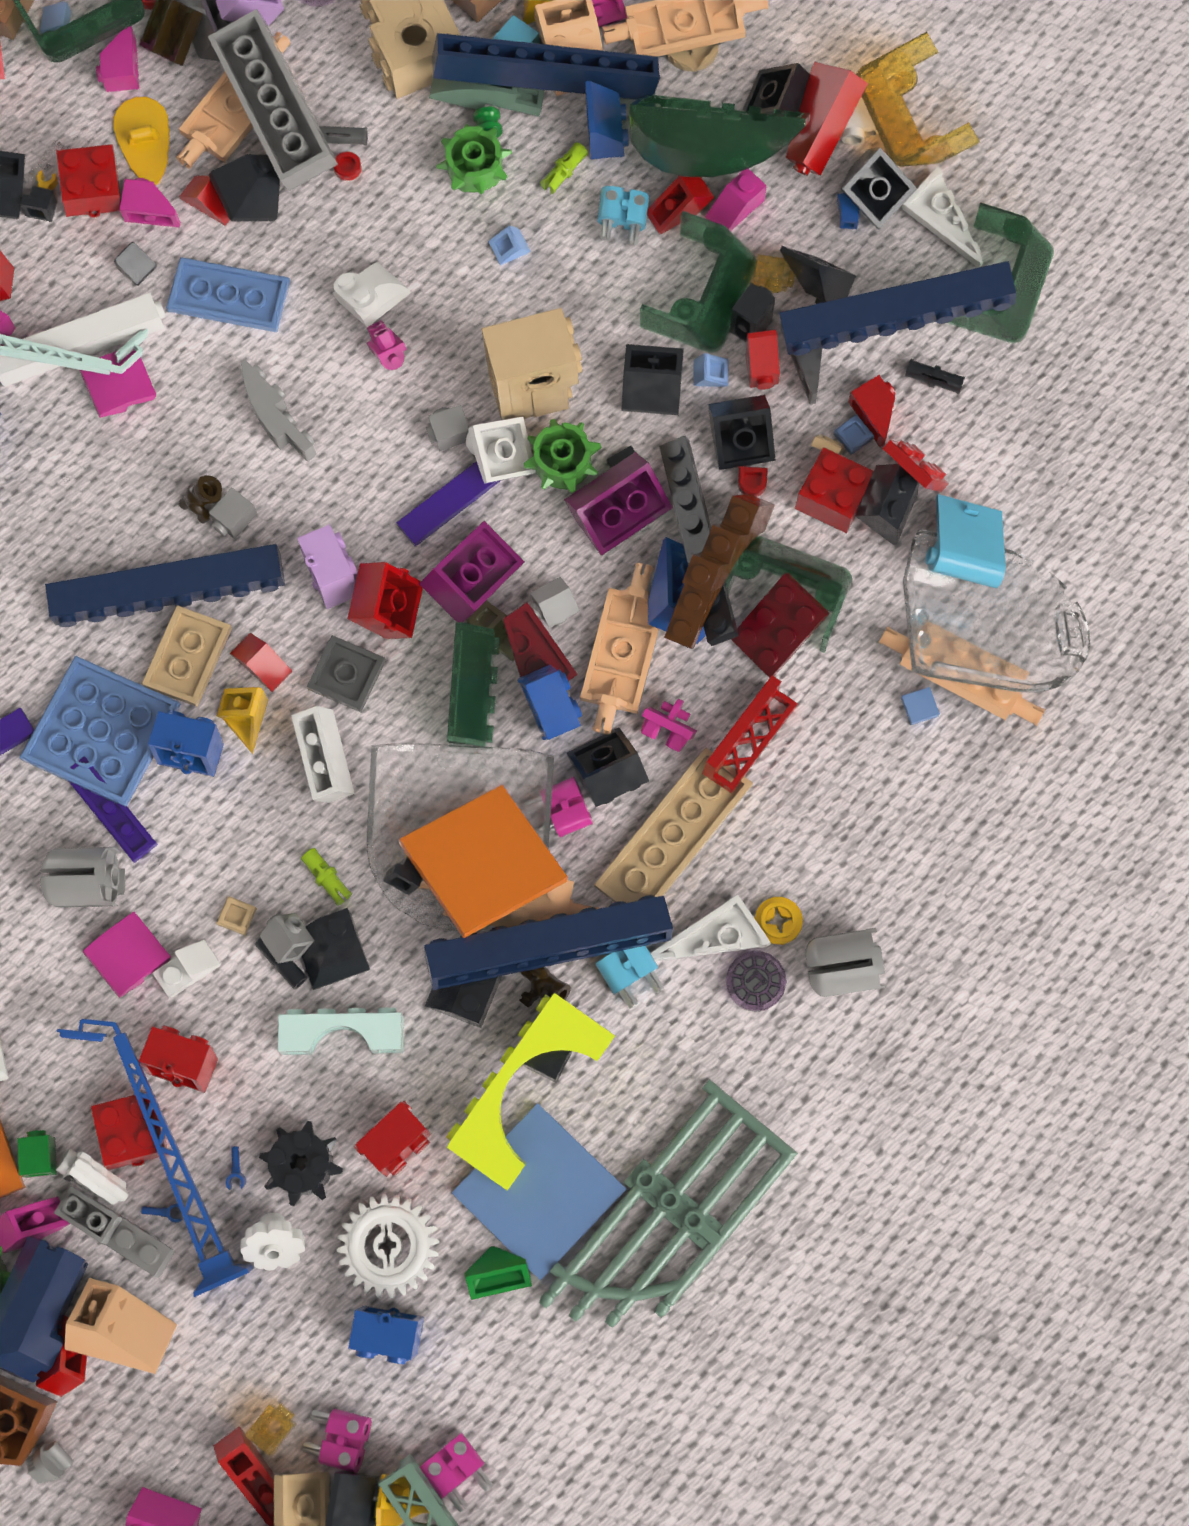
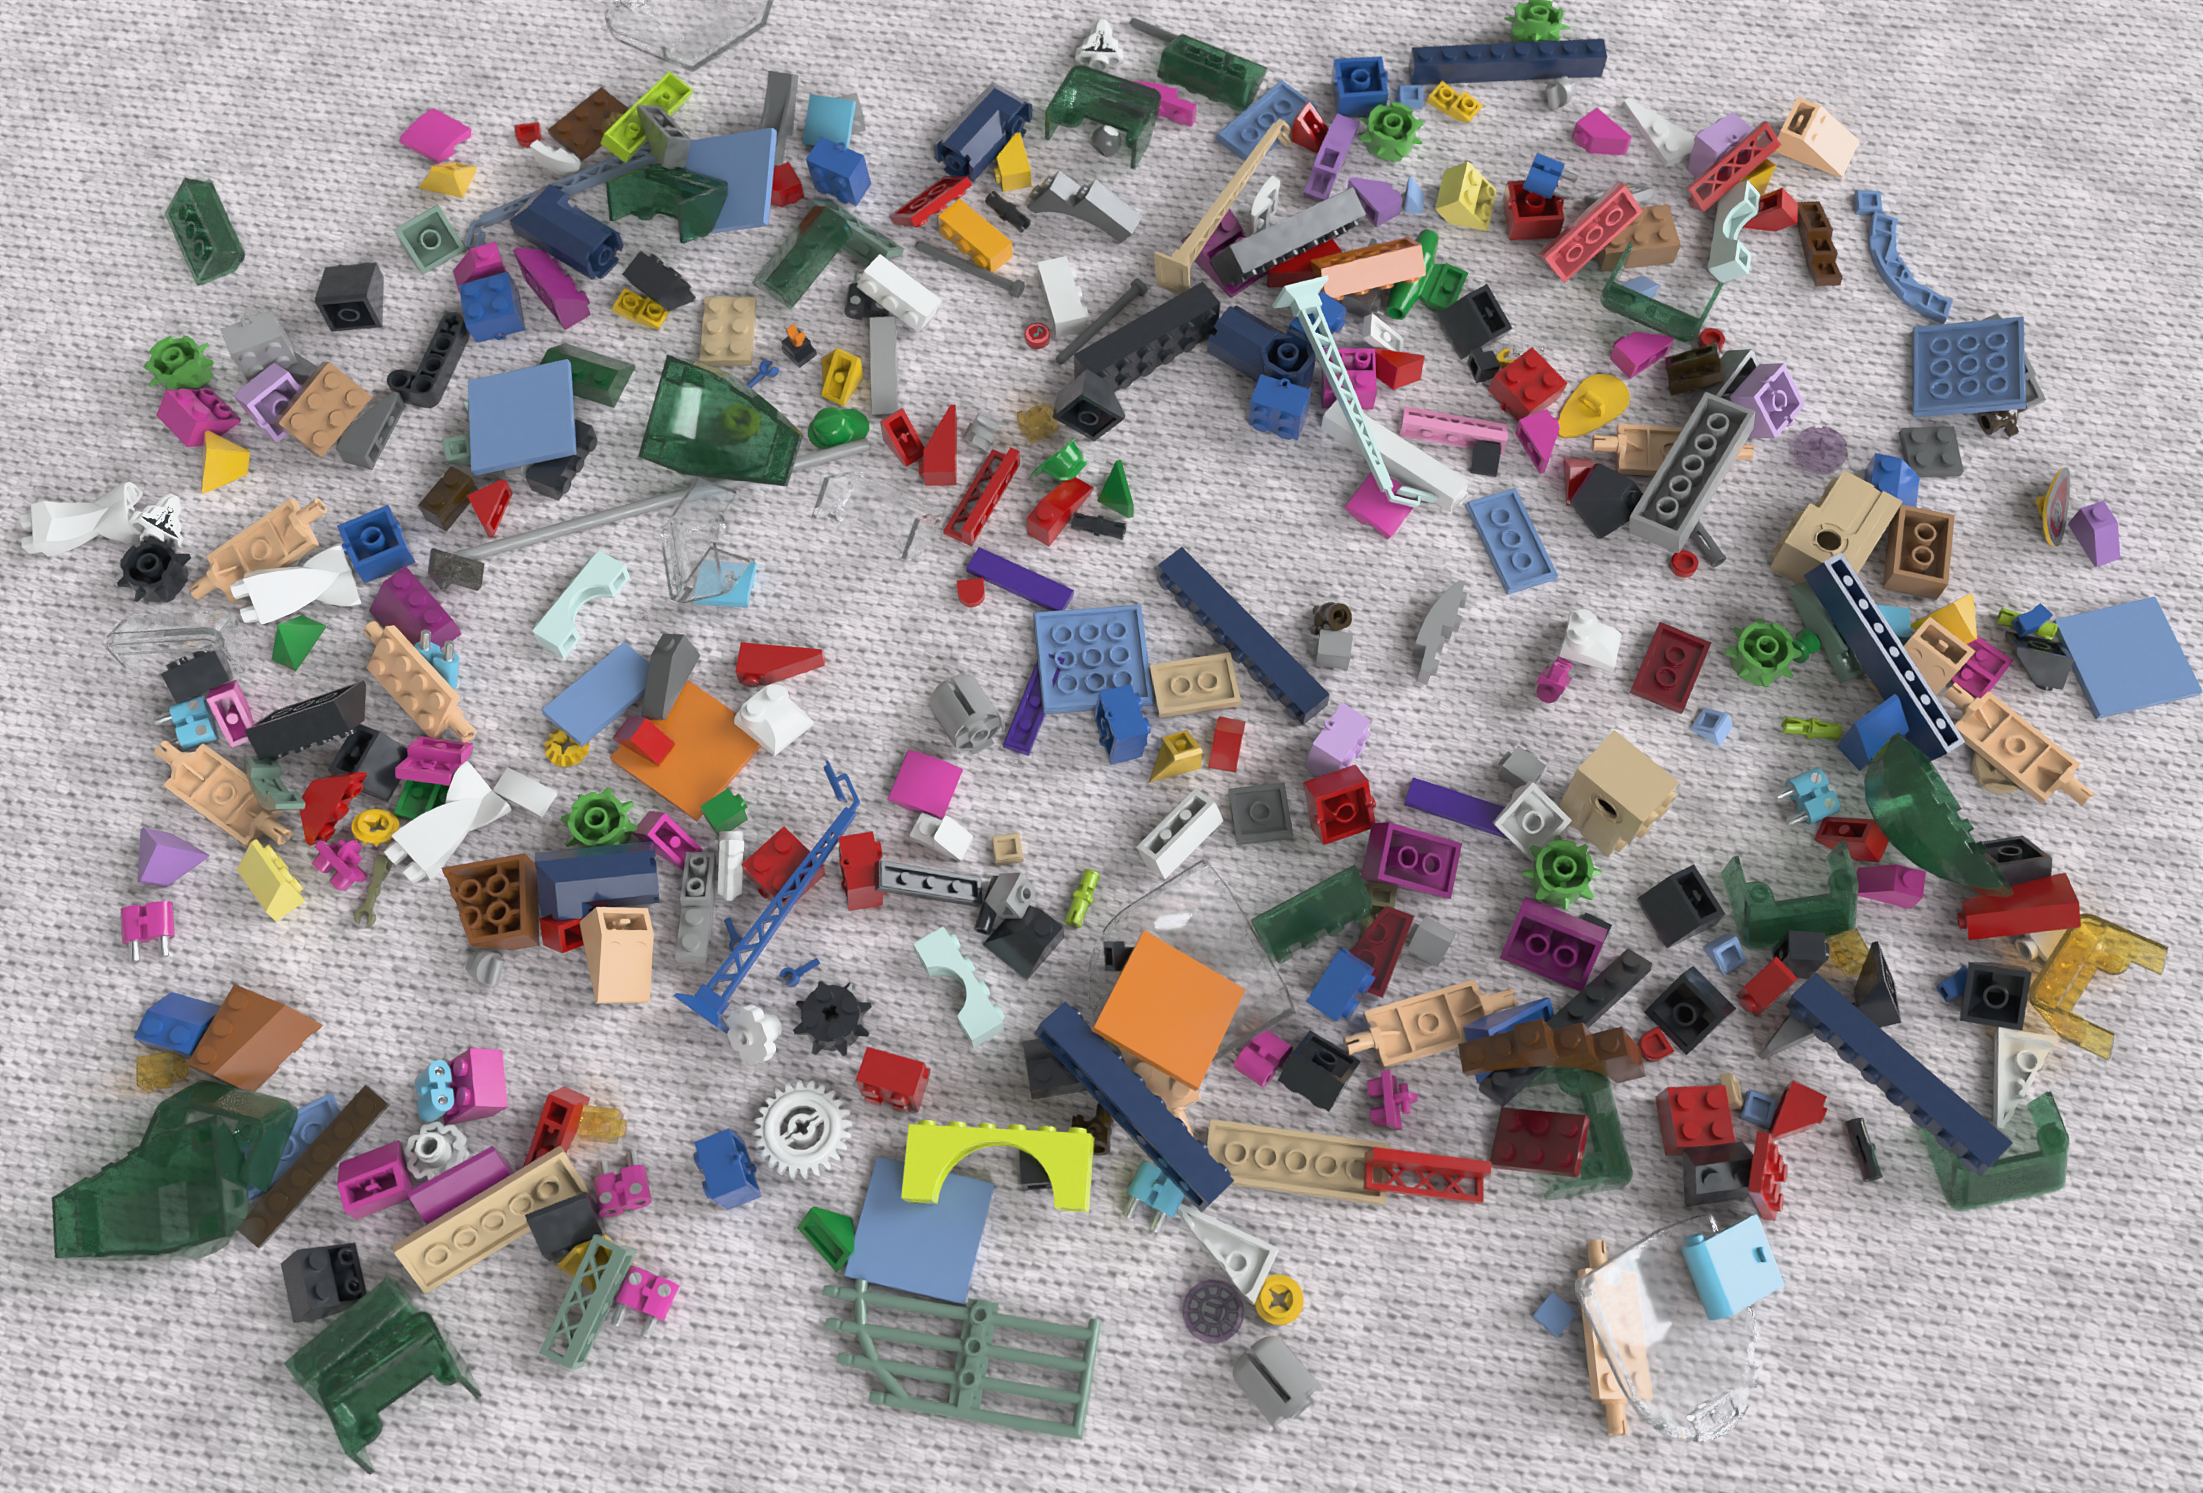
camera: 55 degrees right, 10 degrees down
none -> tile [875,860,982,907]
none -> bright pink fence [1399,407,1508,454]
none -> dark red plate [1629,622,1711,715]

